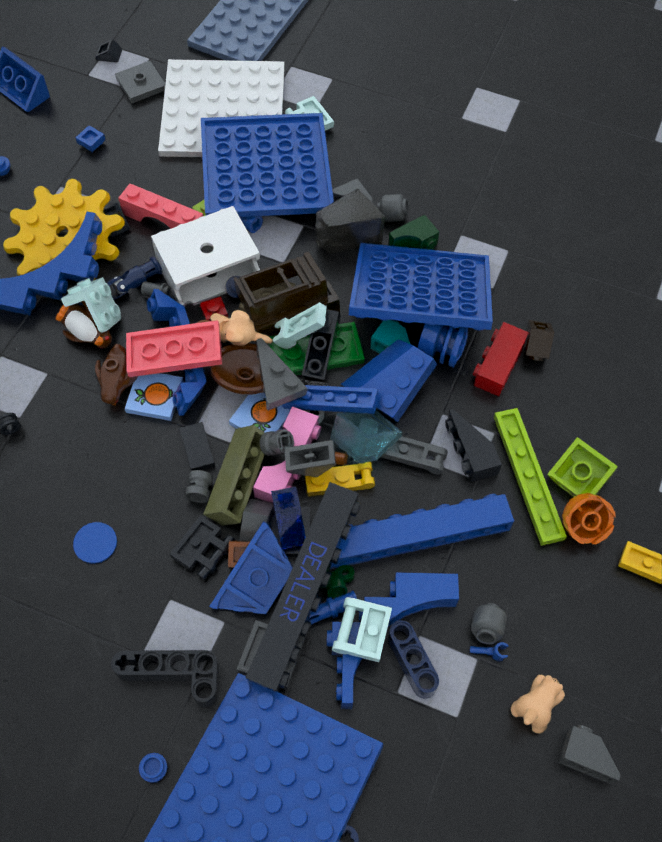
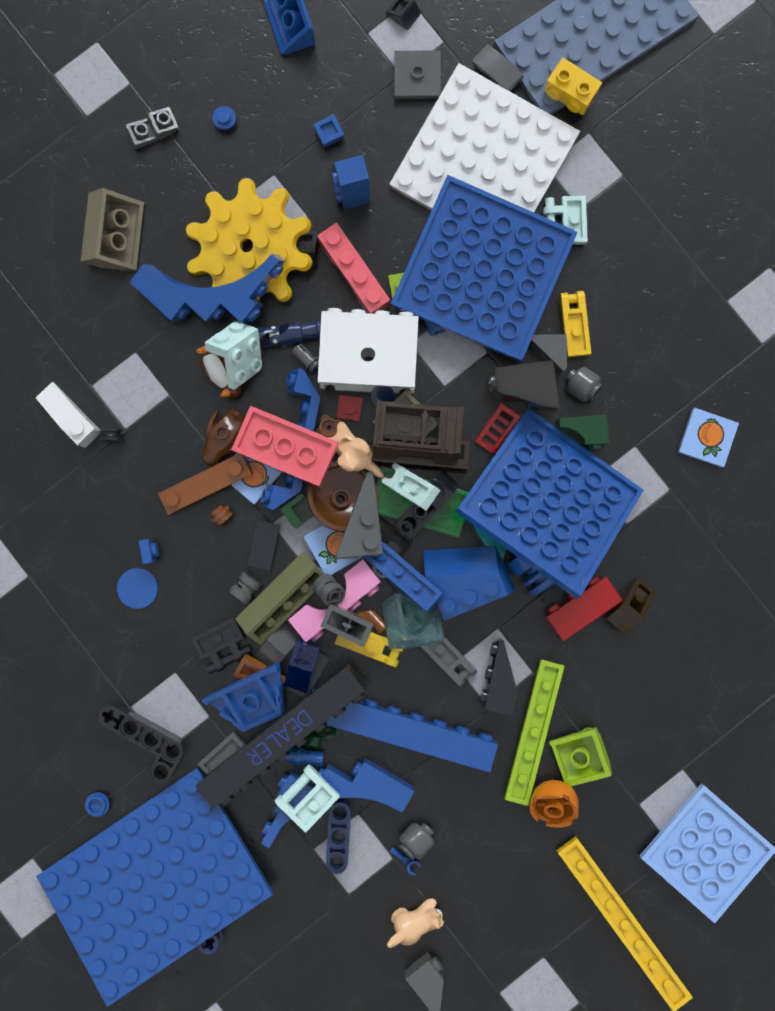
camera: 30 degrees right, 25 degrees up
none -> blue plate [139,539,159,564]
none -> dark orange plate [158,454,253,515]
none -> dark orange plate [210,504,232,526]
none -> dark green panel [280,492,313,529]
none -> blue wedge [331,155,370,210]
none -> dark grey slope [472,44,524,92]
none -> red slope [474,402,521,455]
none -> yellow brick [544,57,602,115]
none -> yellow plate [559,291,591,358]
none -> light blue tile [677,407,739,468]

